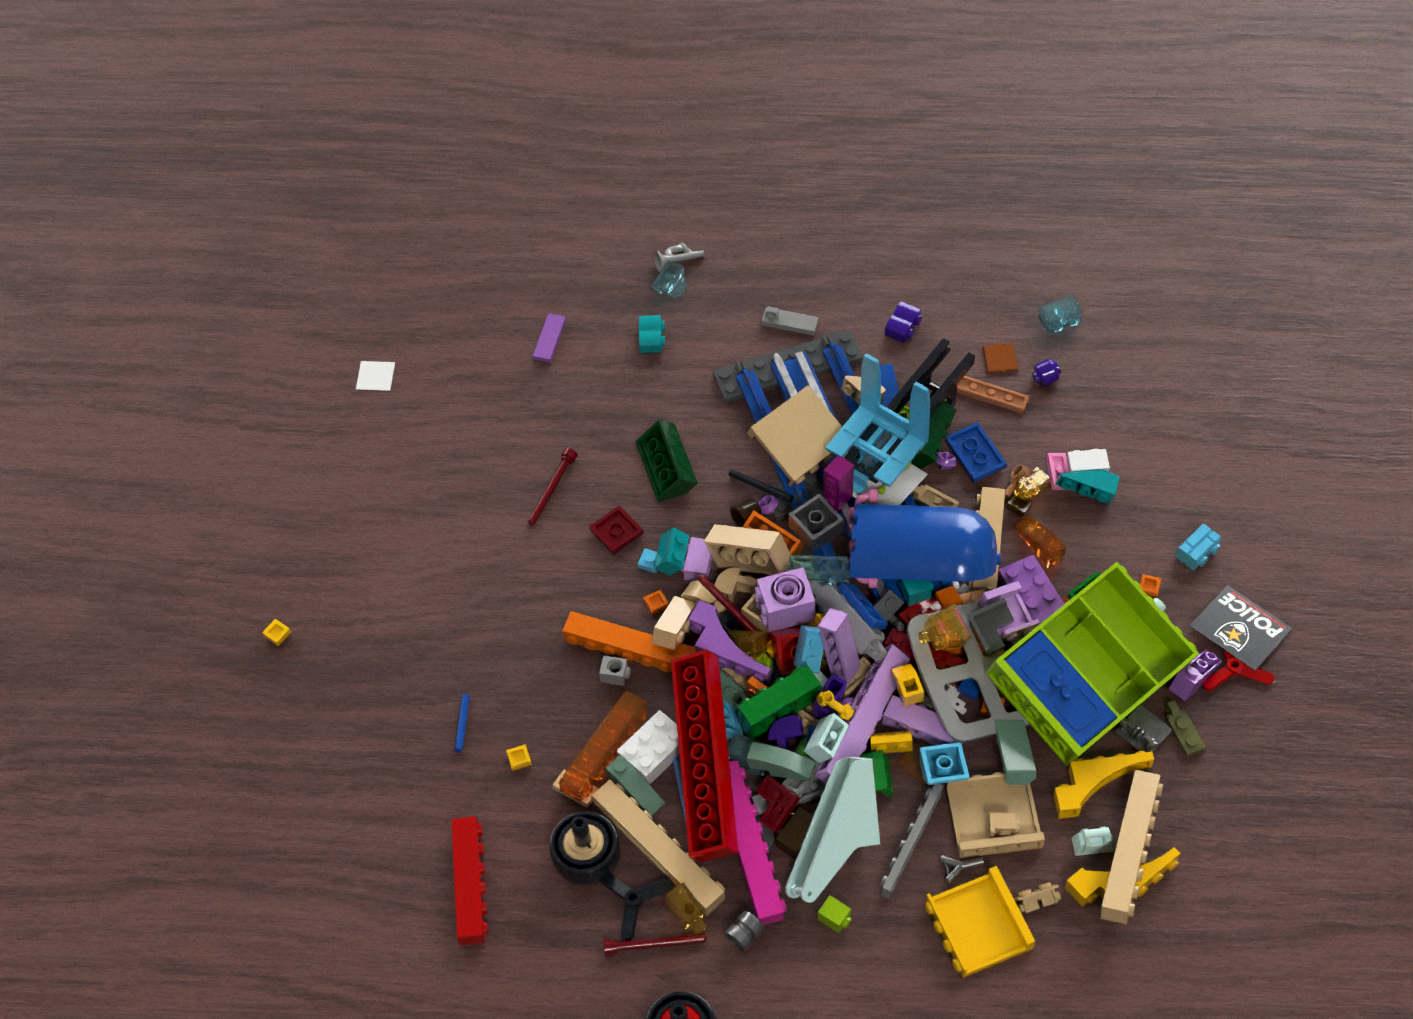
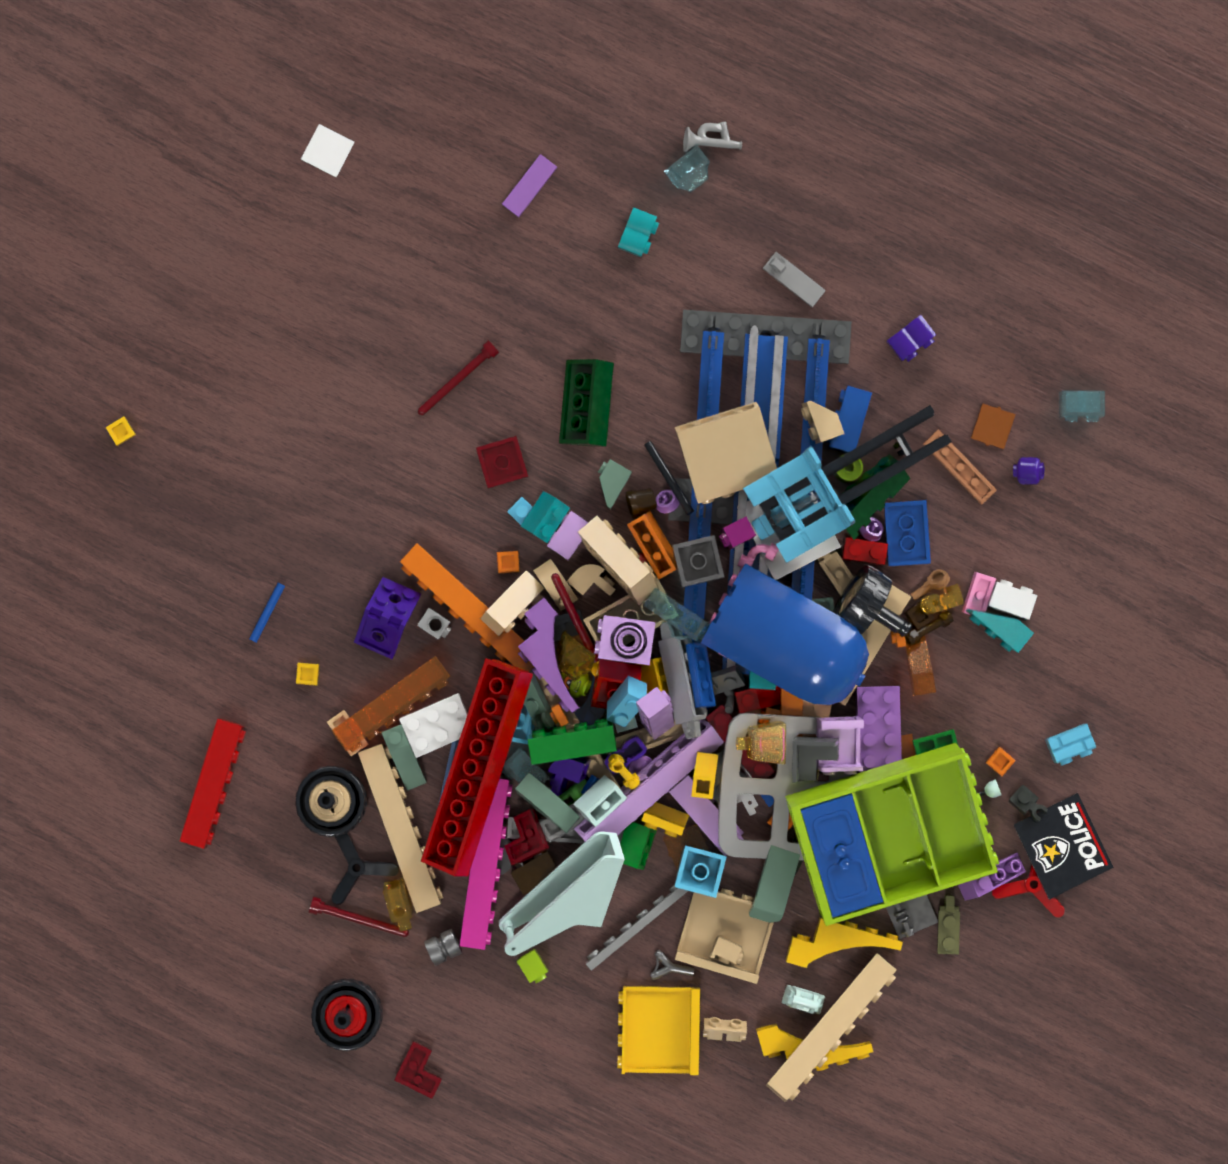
camera: 15 degrees right, 30 degrees up
none -> dark purple bracket [354,577,421,660]
none -> sand green slope [598,459,632,510]
none -> black wheel [833,565,912,637]
none -> red brick [841,537,888,566]
none -> orange plate [890,631,906,648]
none -> dark brown bar [905,611,954,646]
none -> pearl dark grey plate [1008,785,1048,822]

